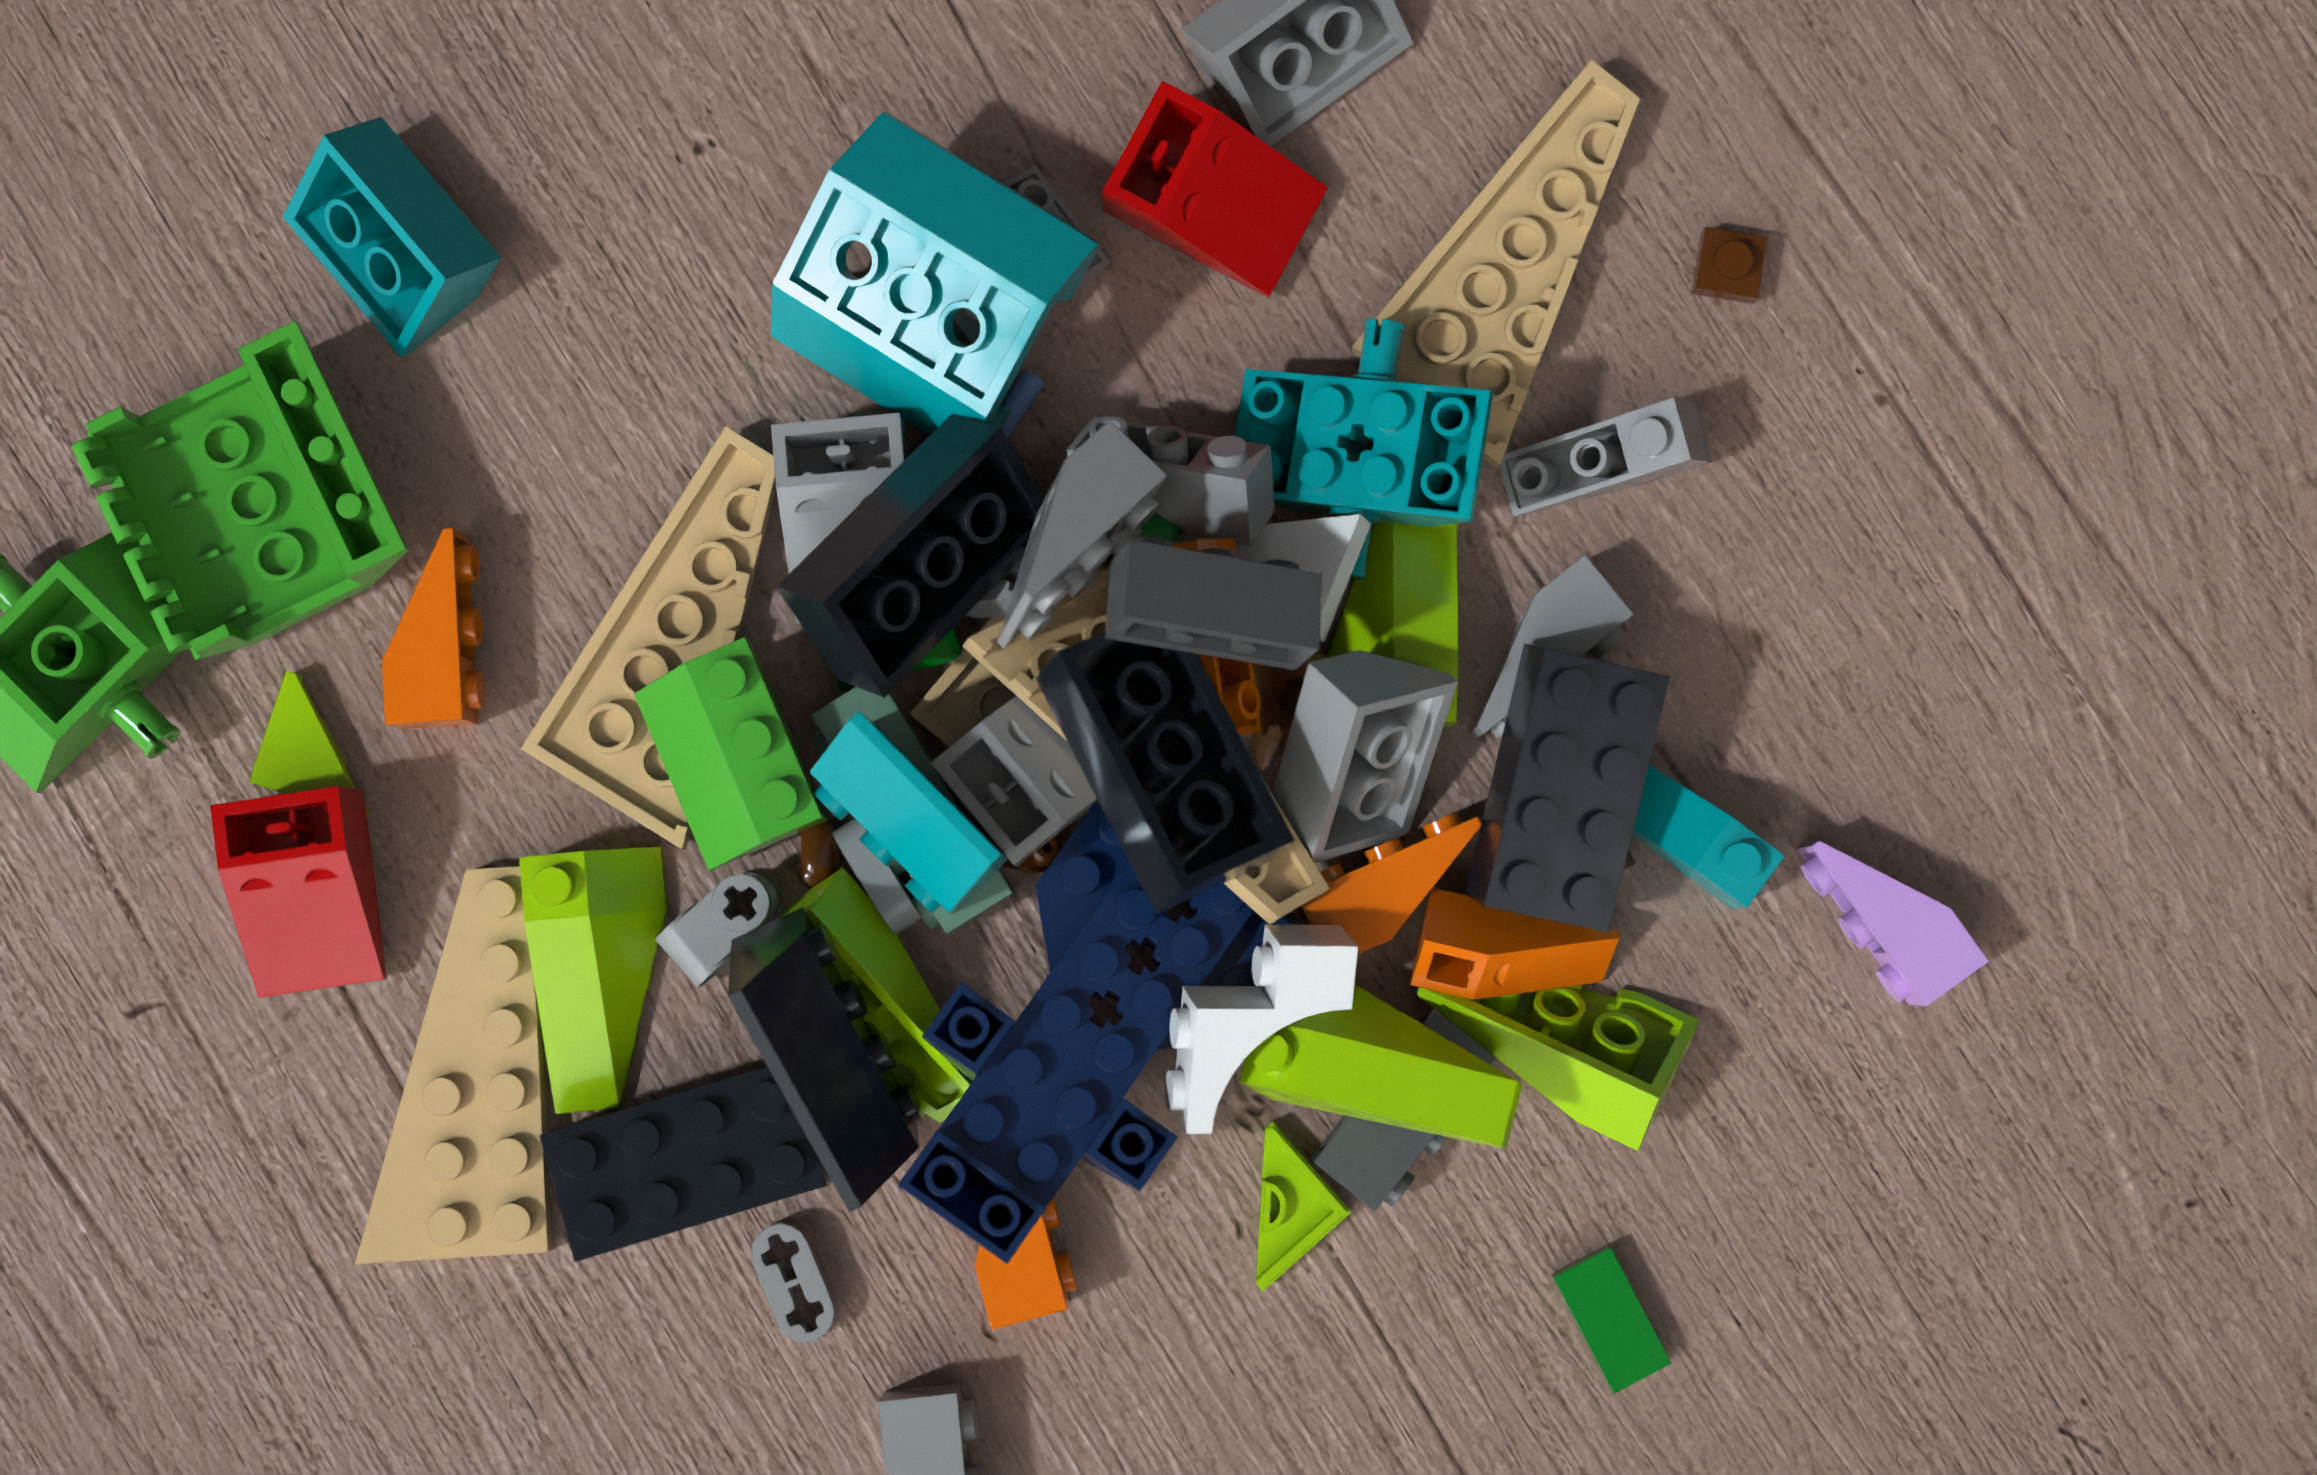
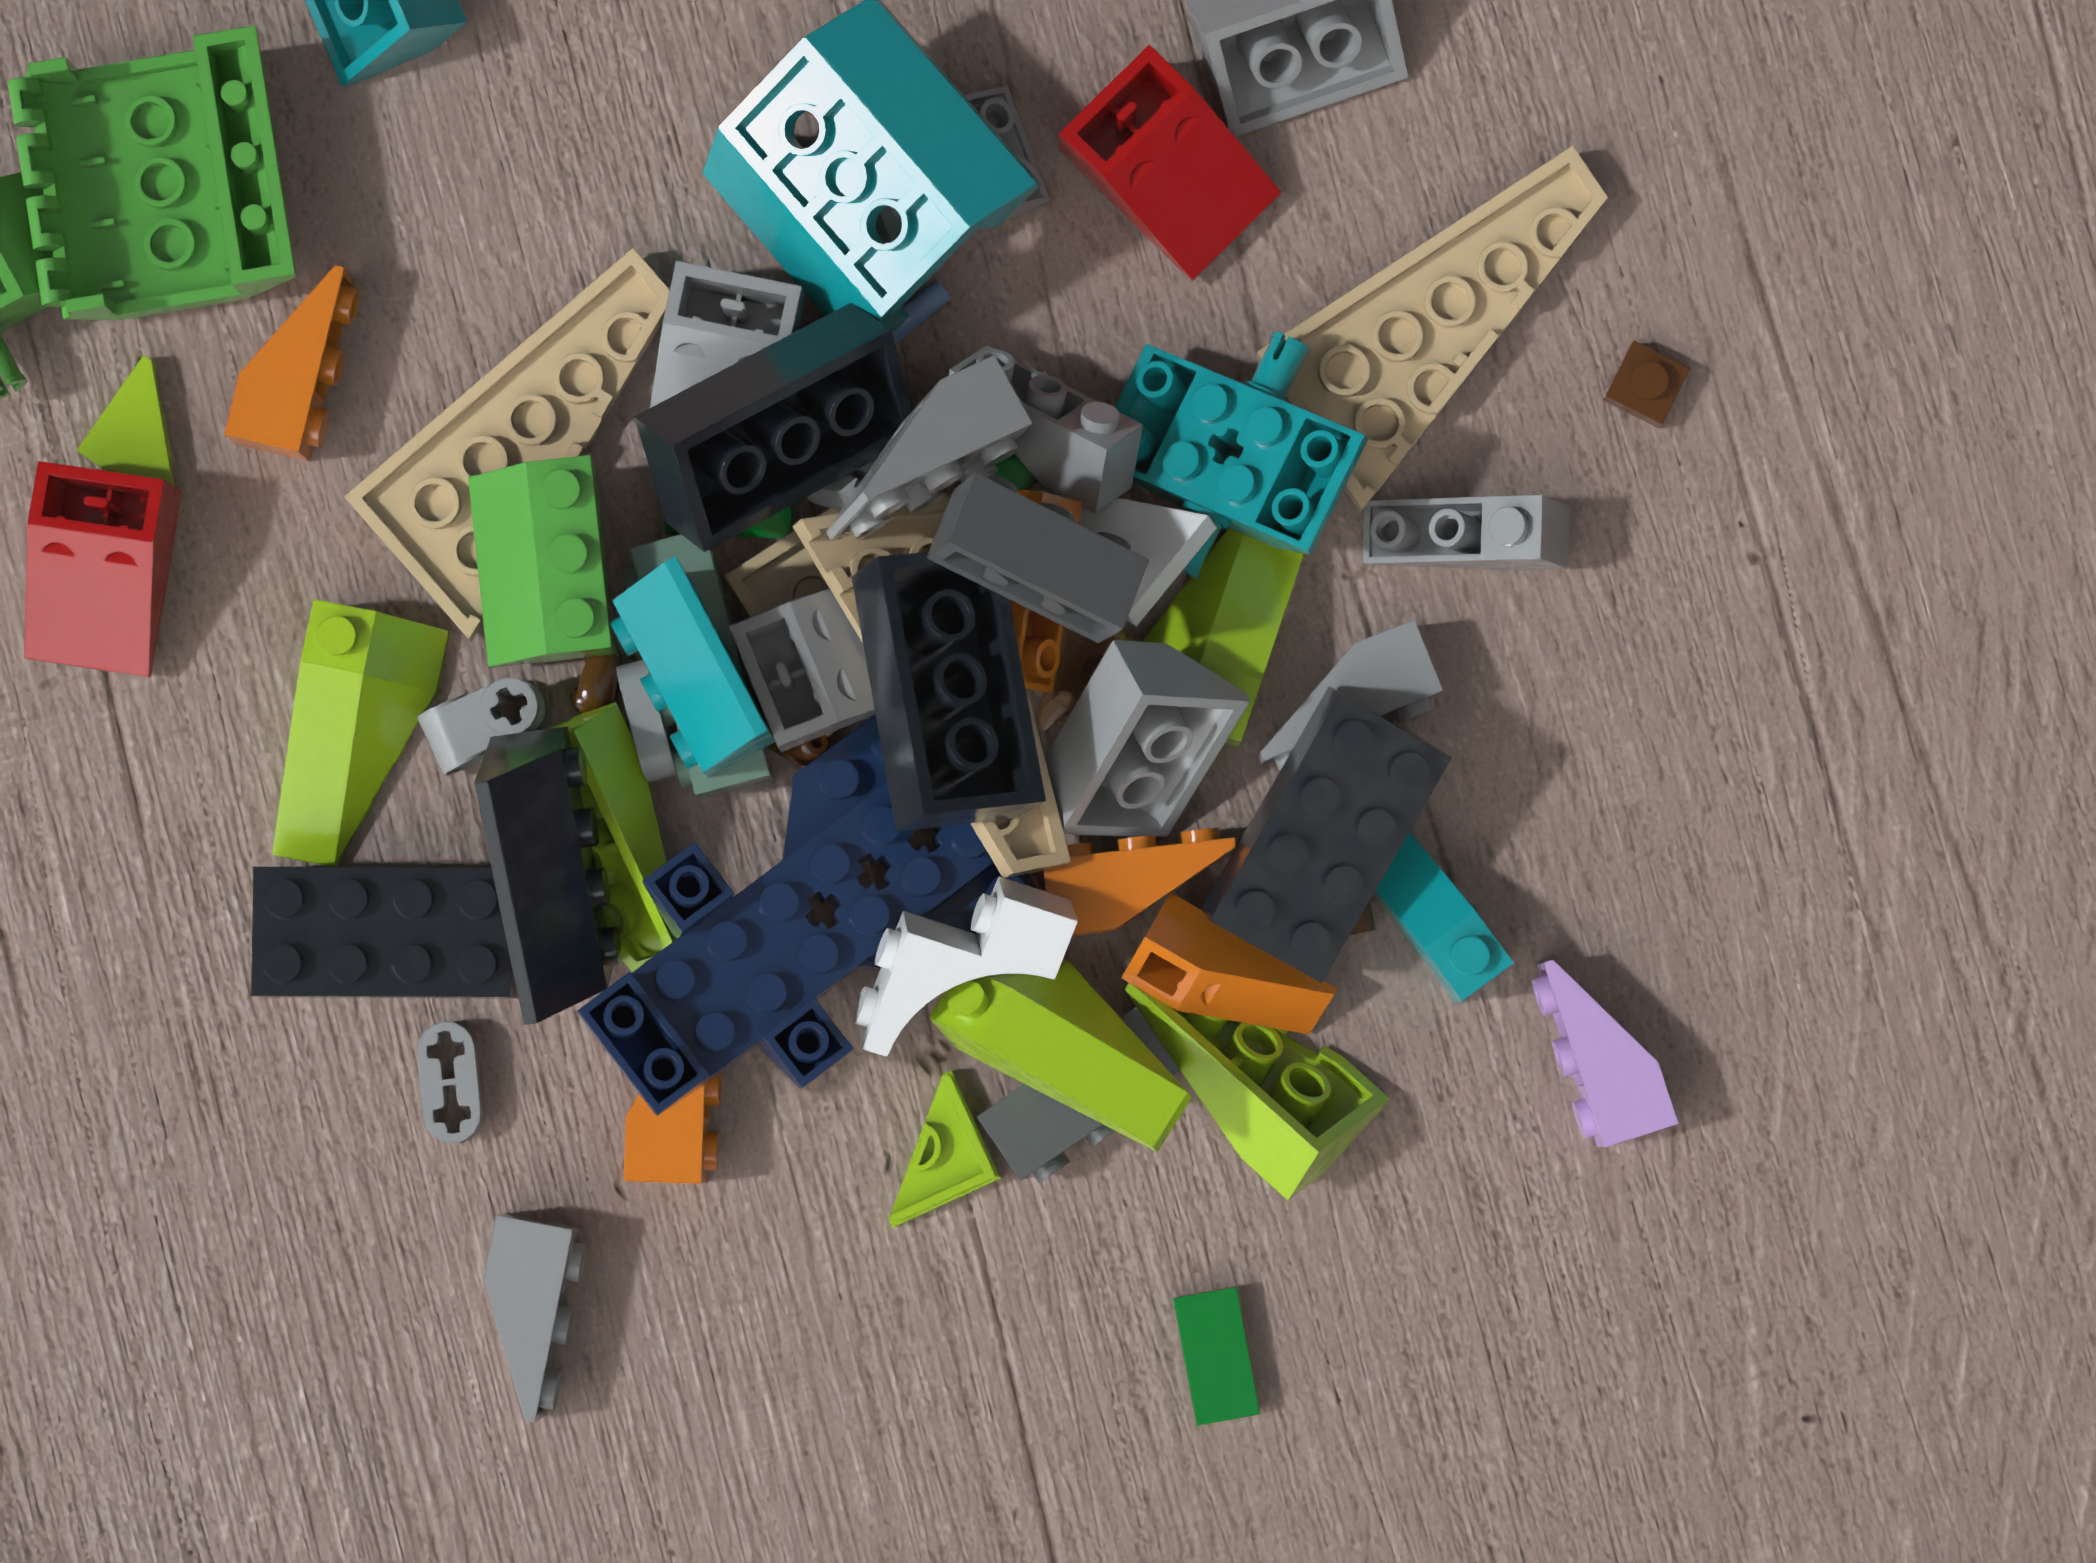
camera: 15 degrees right, 0 degrees up
tan wing [355,866,553,1265] -> none

